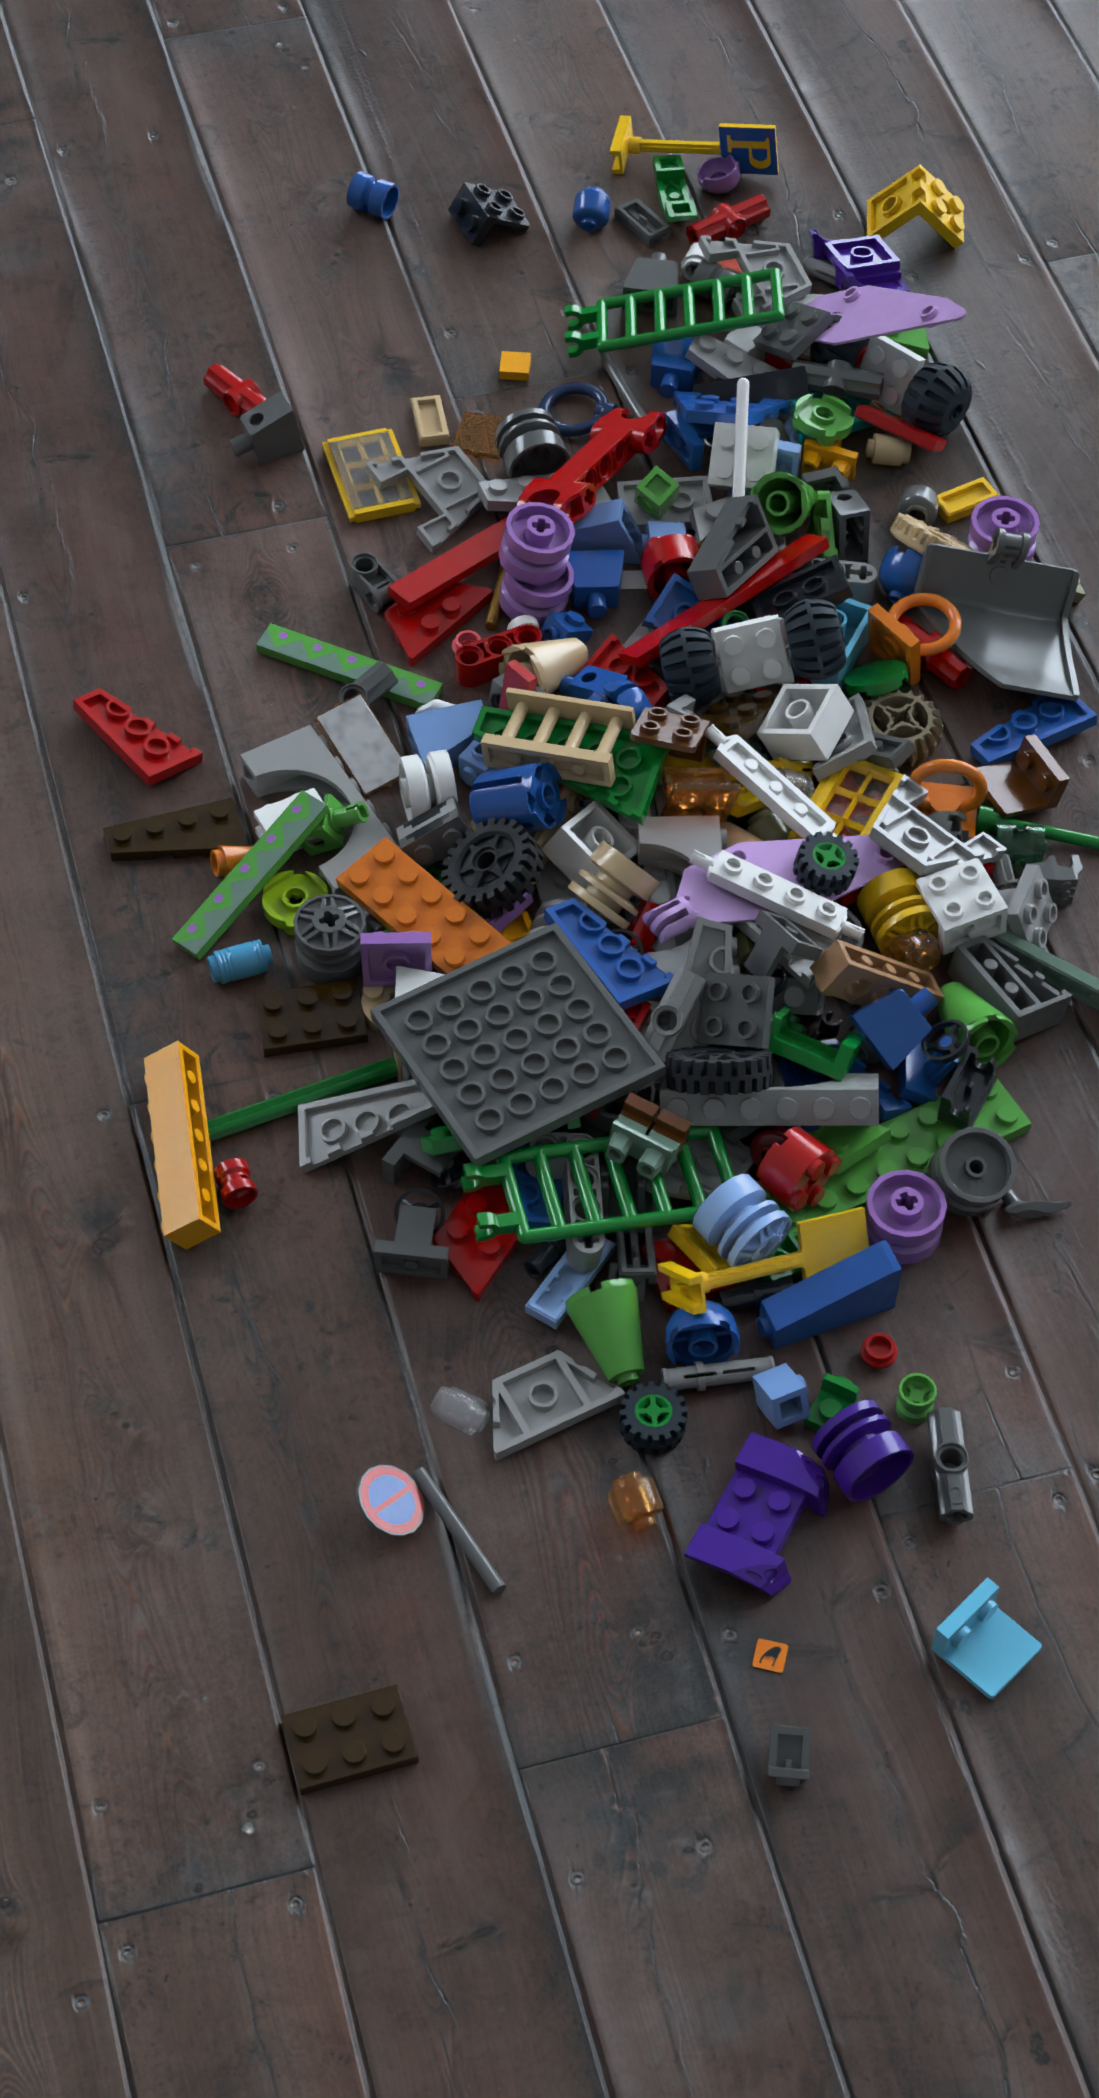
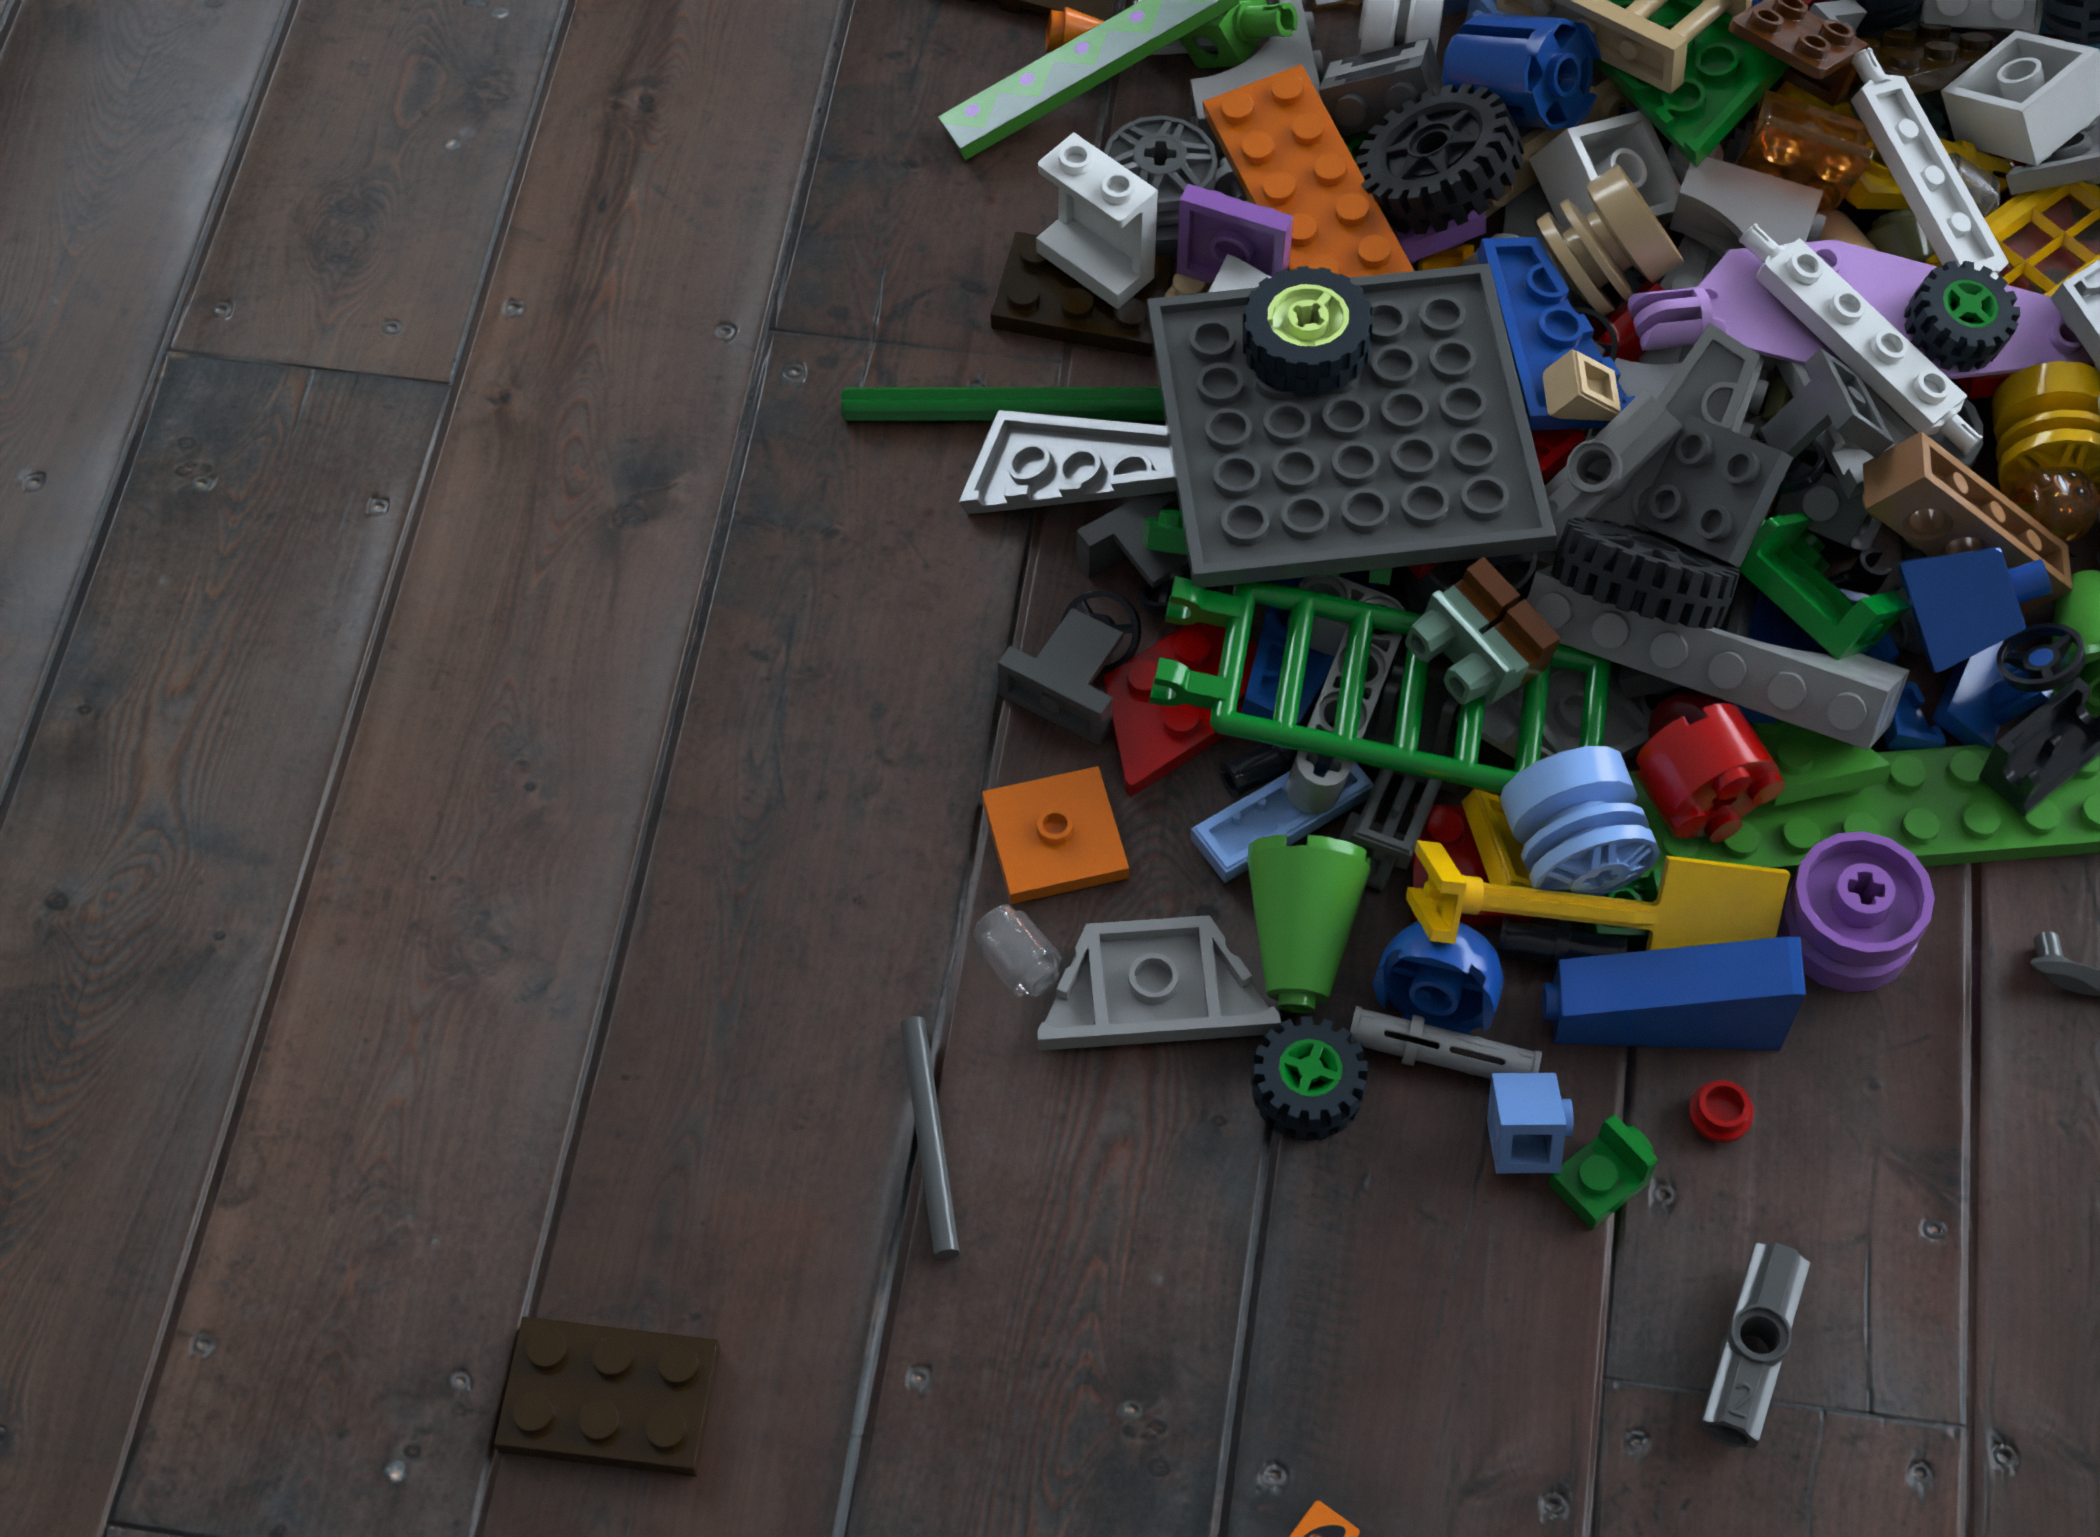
camera: 25 degrees right, 5 degrees up
light orange brick [144,1040,221,1250] -> none
dark azure head [207,939,273,985] -> none
red wheel [214,1158,258,1208] -> none
lime plate [262,870,328,935] -> none
piece [355,1464,425,1538] -> none
clear orange head [607,1471,663,1532] -> none
dark purple piece [684,1432,829,1596] -> none
dark purple wheel [811,1400,914,1502] -> none
bright green wheel [896,1373,937,1424] -> none
dark grey wheel [927,1127,1017,1217] -> none
none -> orange plate [982,766,1129,904]
none -> white panel [1036,132,1158,310]
none -> black wheel [1242,266,1374,396]
none -> tan slope [1542,349,1621,421]

